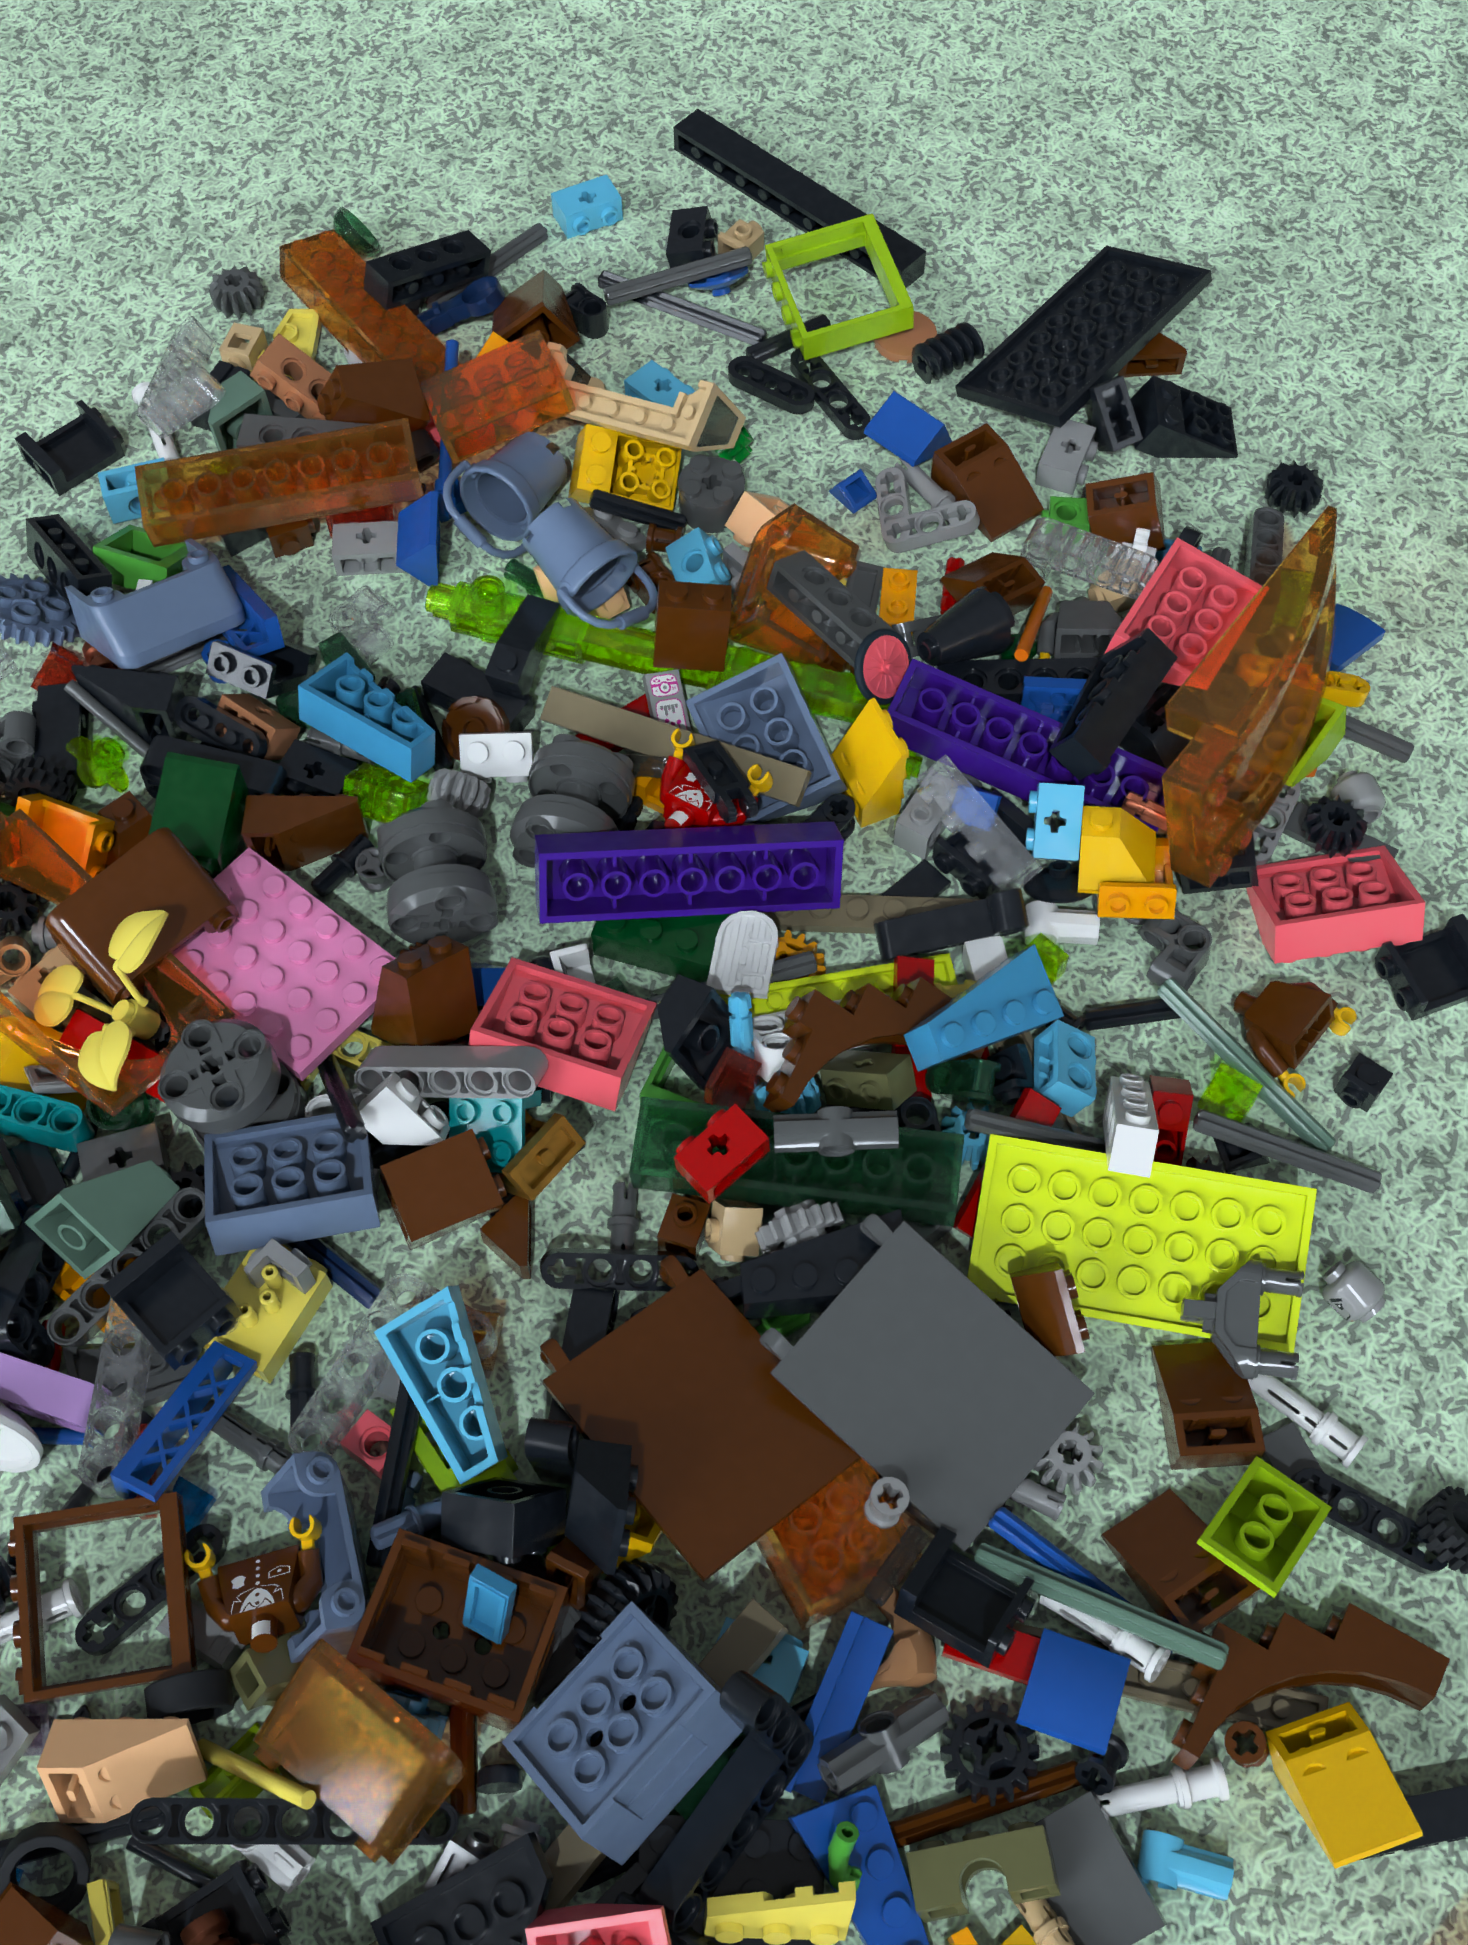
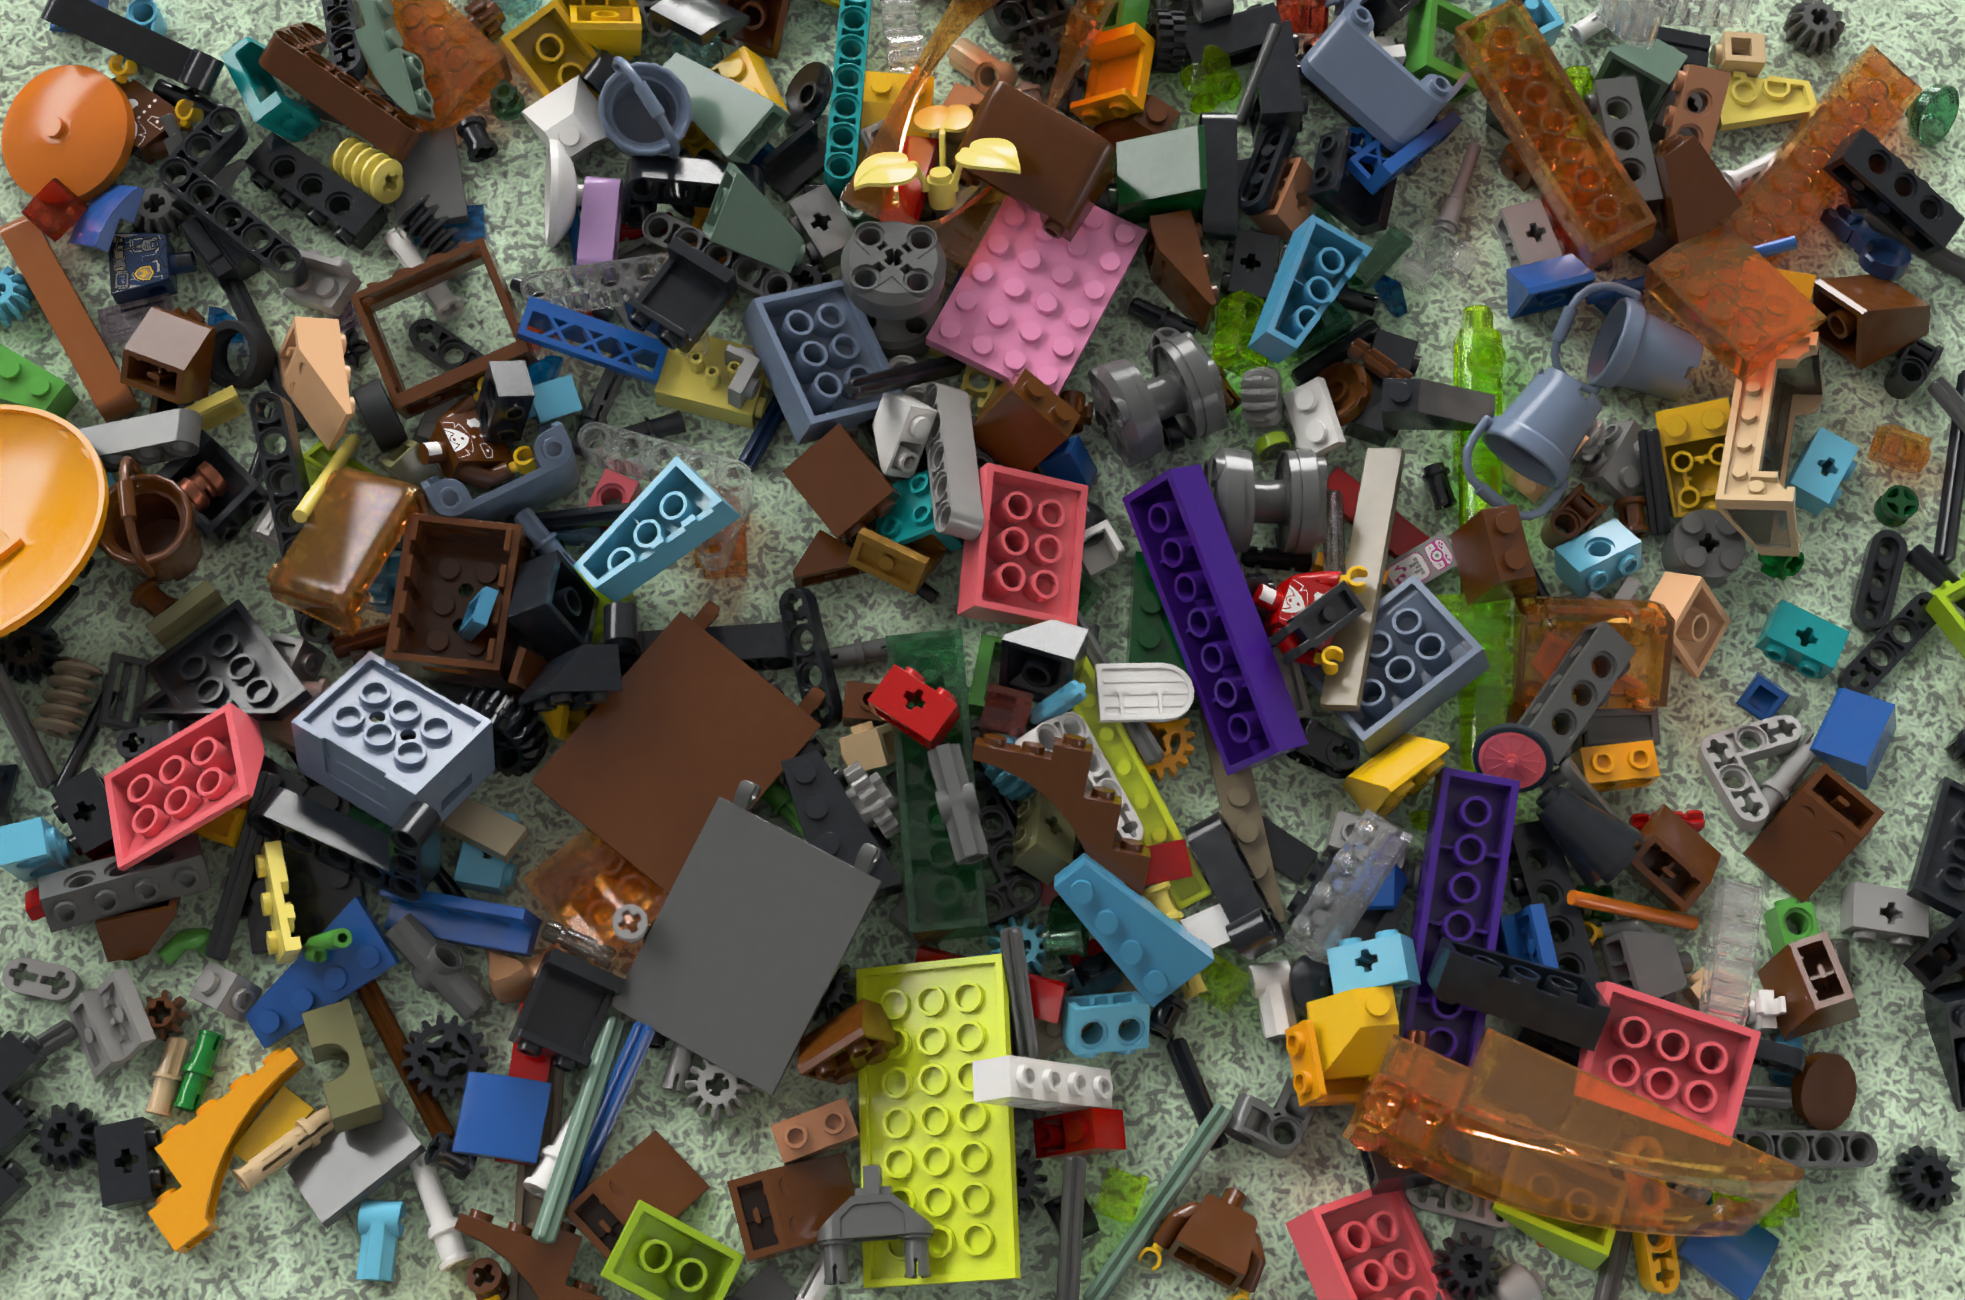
camera: 70 degrees right, 10 degrees up
none -> black brick [475,360,535,443]
none -> medium azure brick [528,374,583,424]
none -> nougat brick [770,1097,860,1166]
none -> lime tile [1254,431,1292,462]
none -> reddish brown axle [1347,338,1413,379]
none -> tile [1371,273,1408,318]
none -> black pin [1422,462,1458,510]
none -> light grey pin [1432,142,1482,240]
none -> teal brick [1755,599,1850,679]
none -> reddish brown tile [1791,1051,1857,1131]
none -> clear orange brick [1867,424,1932,473]
none -> dark green wheel [1874,485,1919,528]

